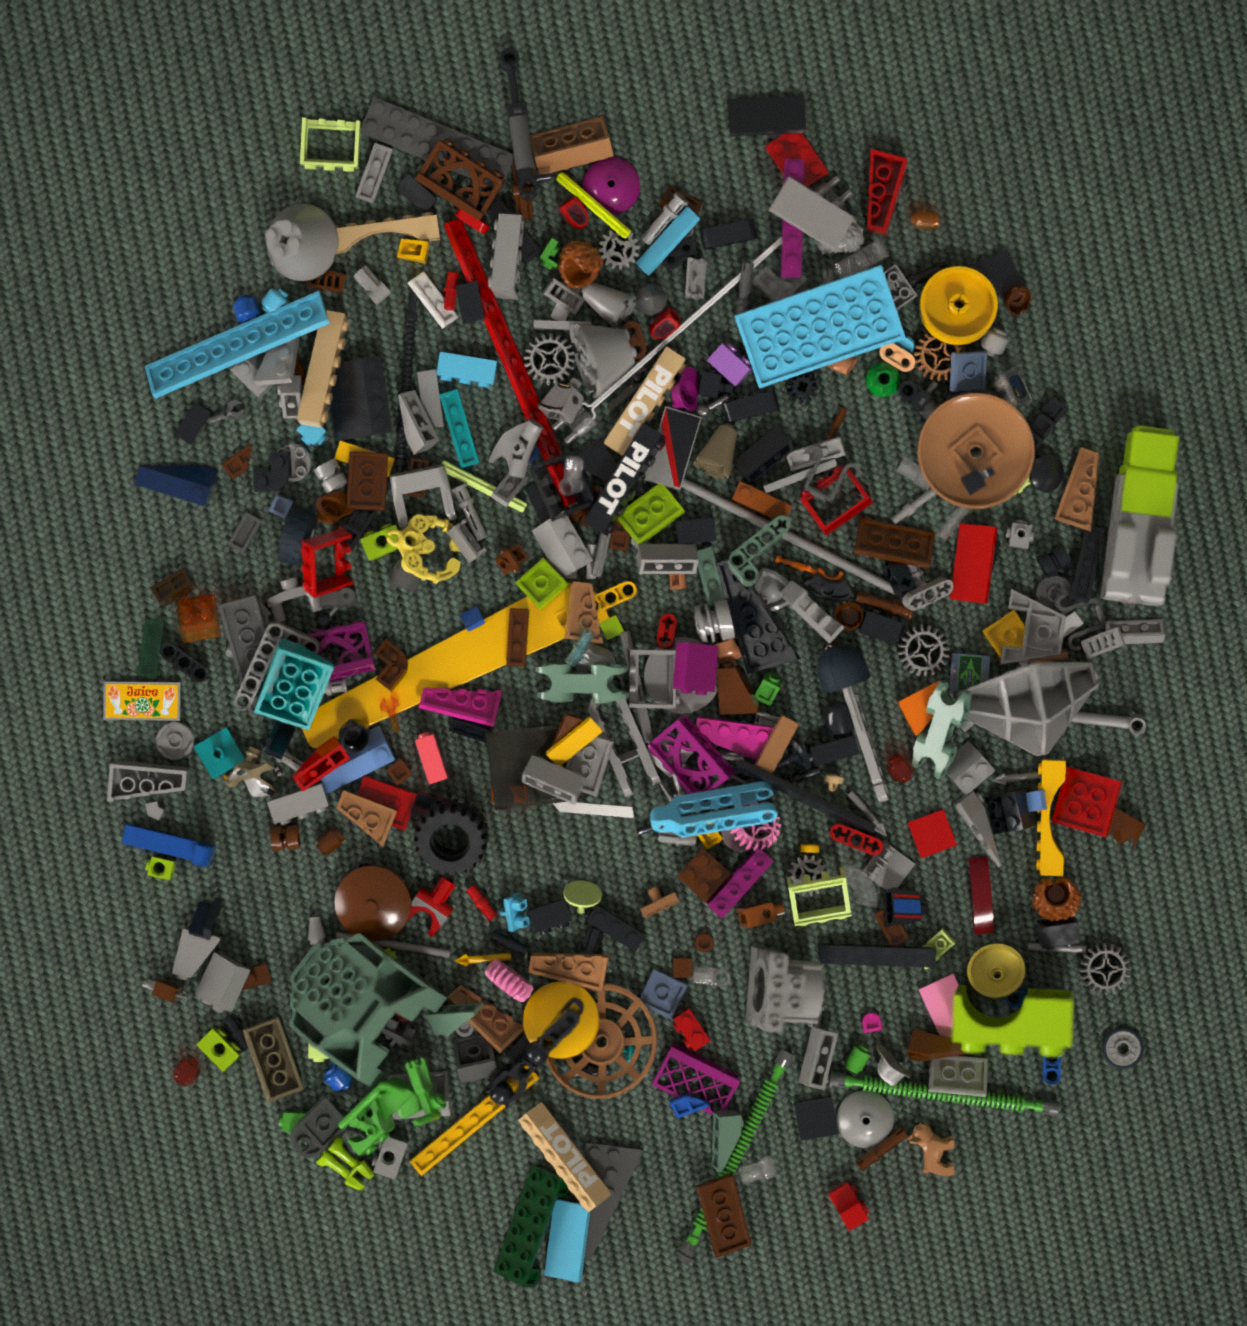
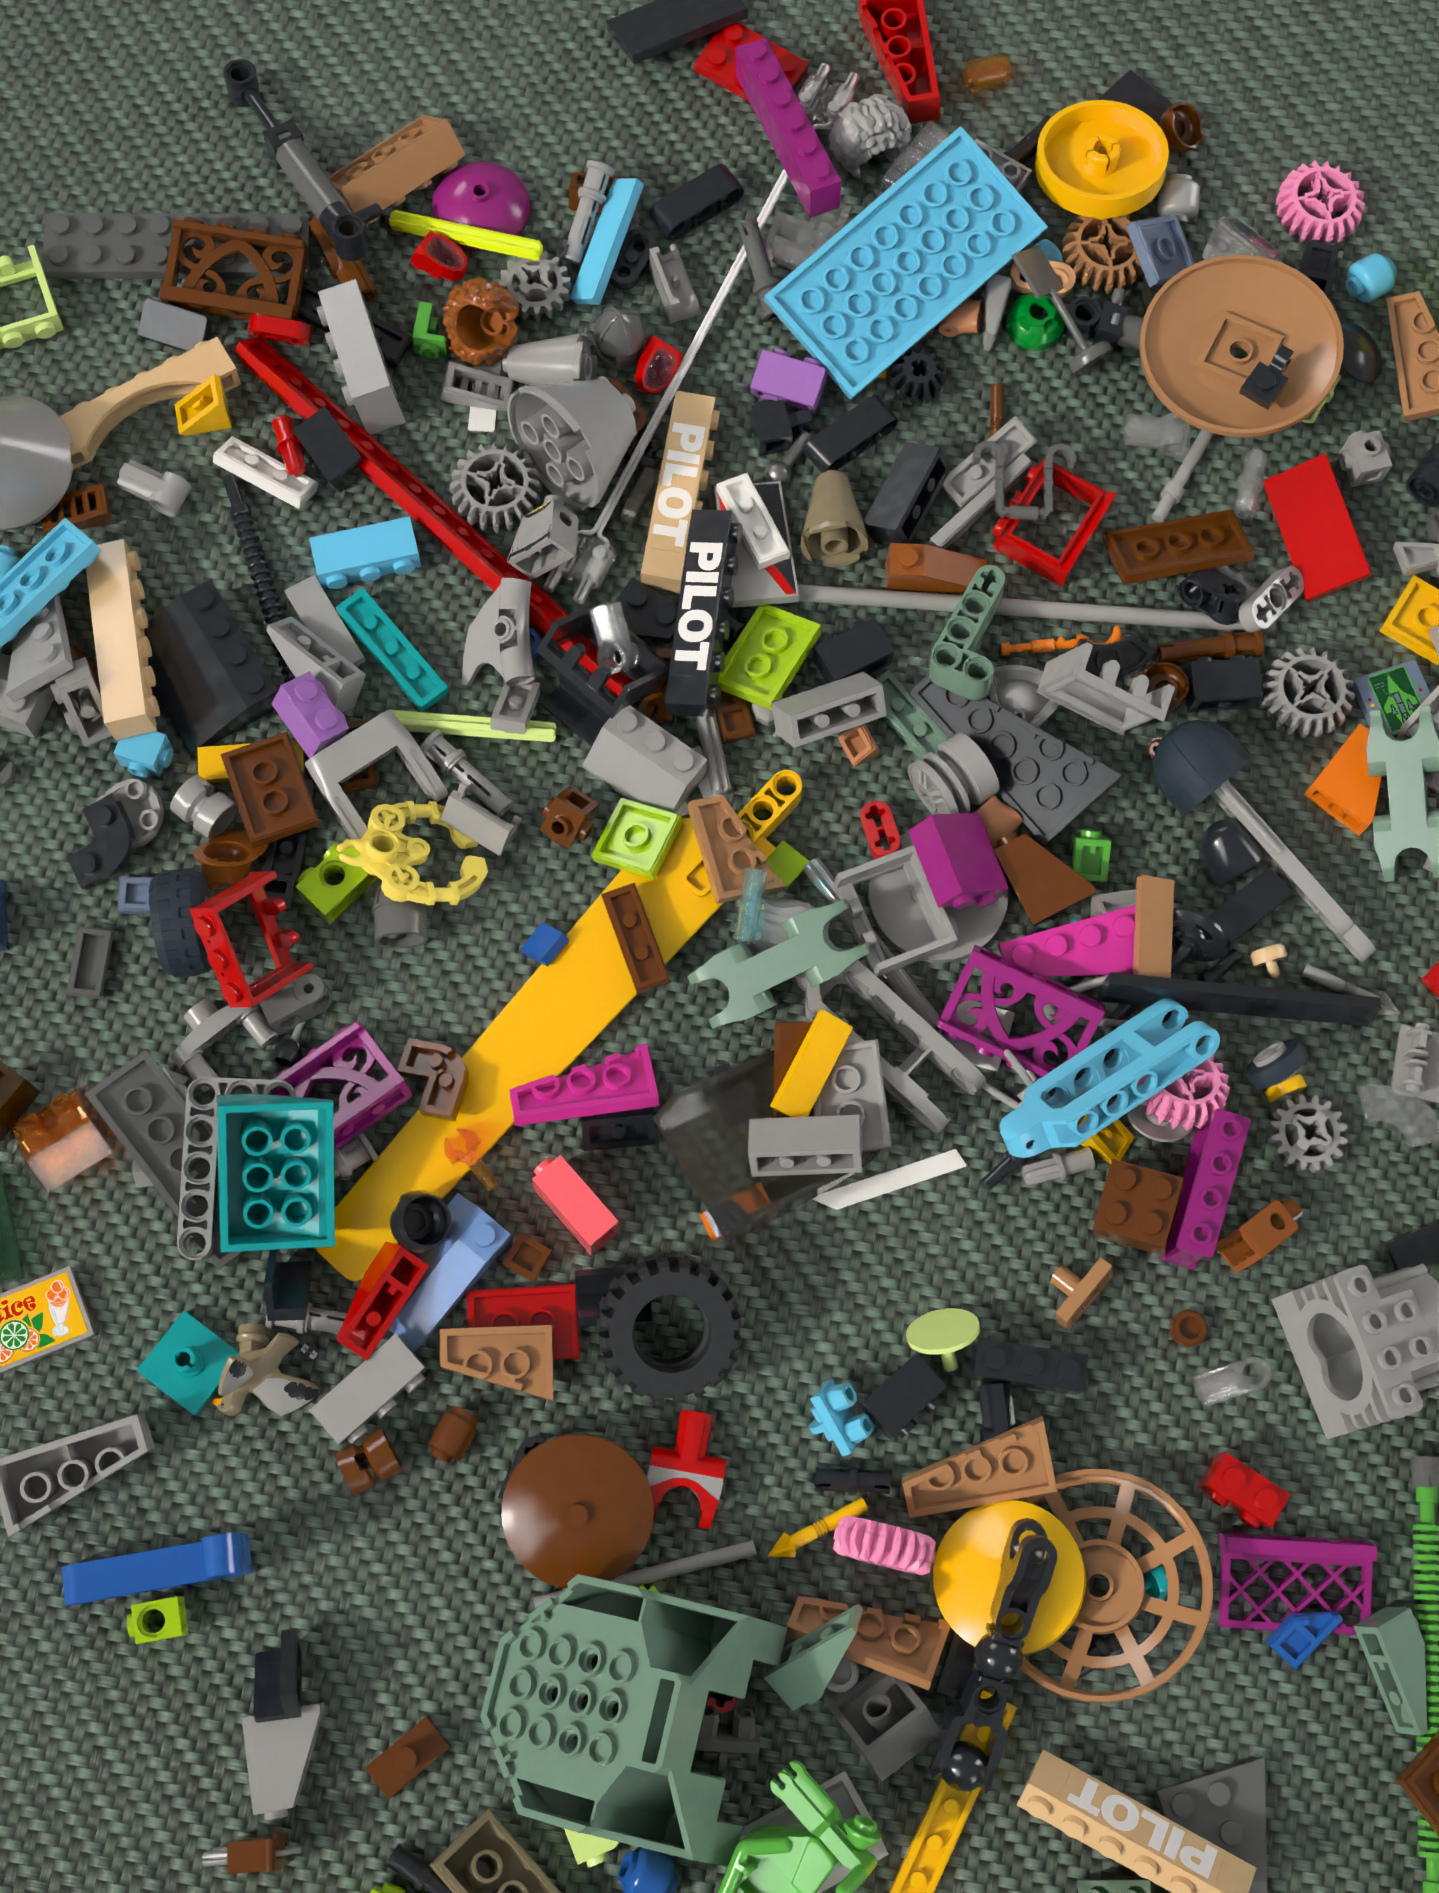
camera: 30 degrees left, 15 degrees down
light grey piece [145,801,165,820] -> none
light grey tile [156,722,195,760] -> none
black beam [160,643,210,682] -> none
light grey brick [195,952,250,1013] -> none
reddish brown tile [221,444,252,480] -> none
light grey cone [308,917,326,945] -> none
light grey plate [355,143,393,204] -> none
red pin [465,884,498,922] -> none
light grey tile [534,320,592,330] -> none
sand blue tile [639,968,688,1020] -> none
magenta piece [671,367,700,411] -> none
reddish brown tile [673,958,692,978] -> none
light grey tile [769,177,855,251] -> none
yellowish green window [786,867,852,926] -> none
red beam [830,824,883,855] -> none
clear red head [886,754,914,783] -> none
none -> medium lavender brick [272,671,349,759]
none -> white tile [716,473,790,570]
none -> light grey slope [983,274,1013,351]
none -> dark grey piece [1012,246,1113,375]
none -> black wheel [1245,1038,1308,1089]
none -> bright pink gear [1276,160,1365,244]
none -> medium azure head [1346,253,1397,303]

